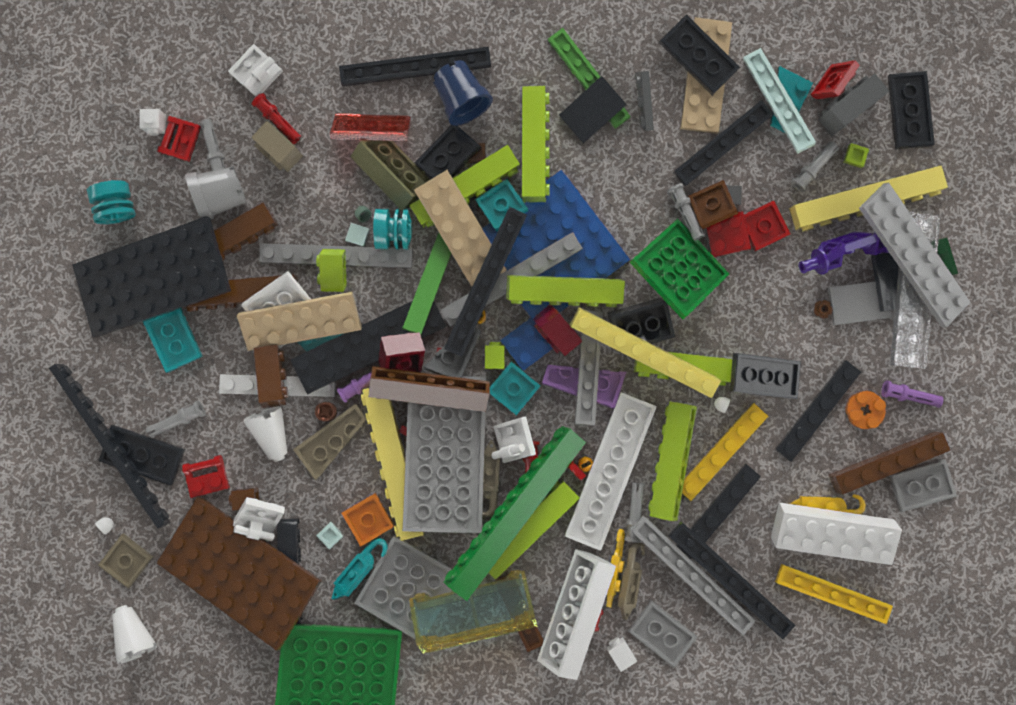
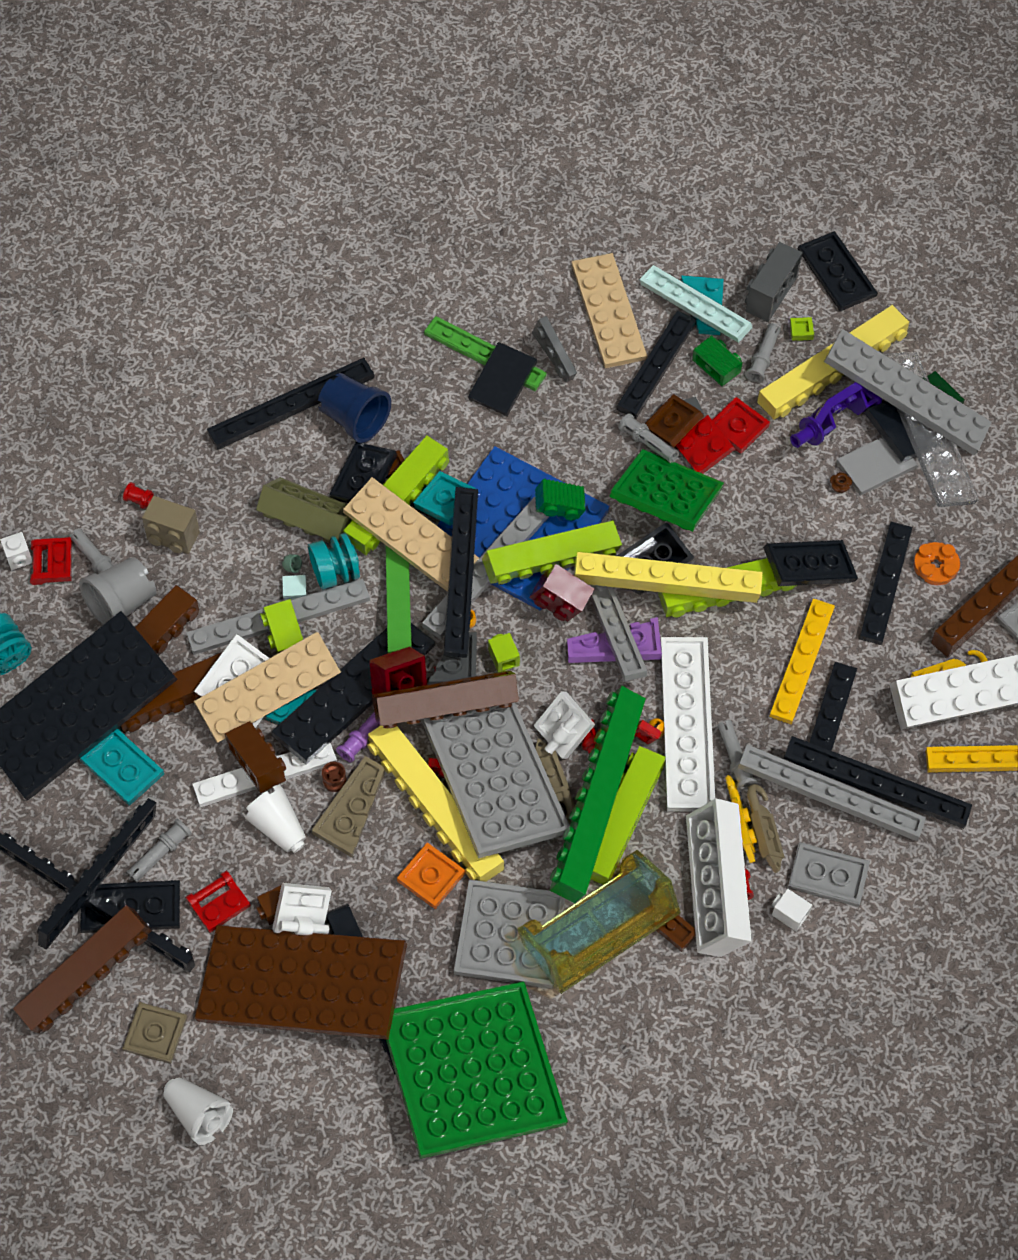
camera: 20 degrees left, 25 degrees down
white hinge [95,518,114,535] -> none
white plate [228,44,283,97] -> none
light aqua tile [316,522,344,550] -> none
clear red tile [330,114,411,141] -> none
teal plate [331,538,388,600] -> none
teal plate [490,362,540,415] -> none
blue plate [500,318,553,371] -> none
lime brick [522,86,550,203] -> none
lime brick [648,401,697,521] -> none
black tile [659,14,740,96] -> none
white hinge [714,397,730,413] -> none
red plate [810,60,860,99] -> none
medium lavender pin [881,380,943,408] -> none
none -> reddish brown brick [13,905,152,1033]
none -> black plate [37,798,157,950]
none -> green brick [535,479,586,520]
none -> green brick [692,335,743,387]

